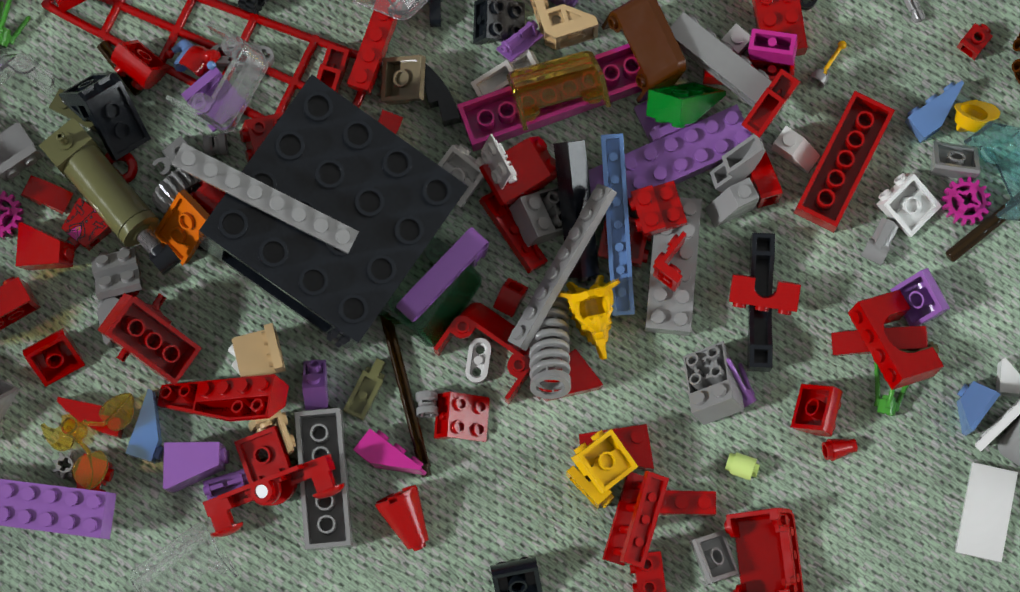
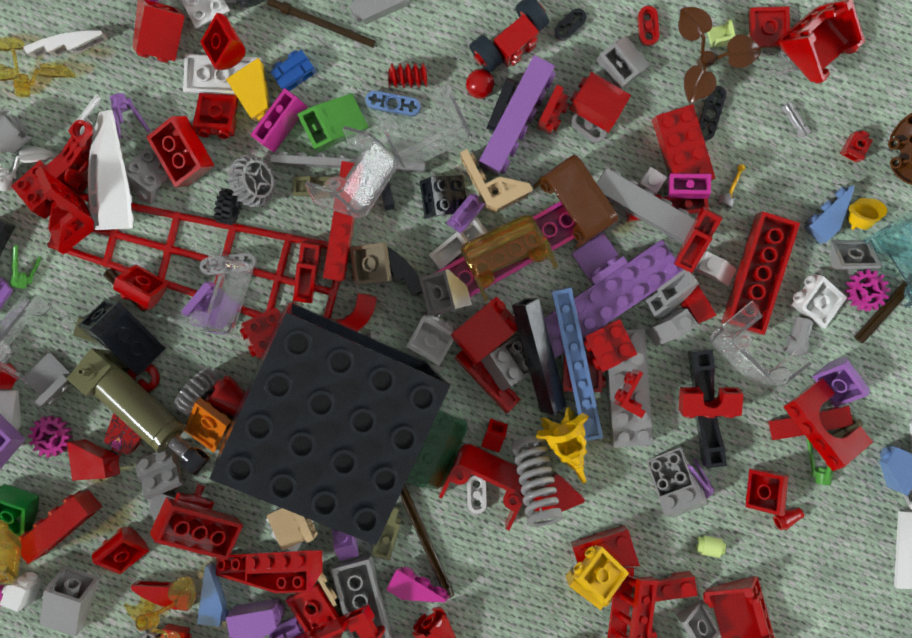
camera: 10 degrees left, 10 degrees up
red slope [21,175,74,214] -> none
light grey brick [152,136,188,175] -> none
red piece [165,39,221,77] -> none
light grey plate [172,143,359,254] -> none
light grey wheel [203,133,229,157] -> none
medium lavender beam [396,227,489,322] -> none
light grey wheel [415,390,439,418] -> none
red bracket [434,391,490,442] -> none
white hinge [481,134,517,189] -> none
light grey plate [507,184,617,351] -> none
green slope [646,81,726,128] -> none
none -> light grey slope [419,269,472,316]
none -> clear windscreen [710,301,812,386]

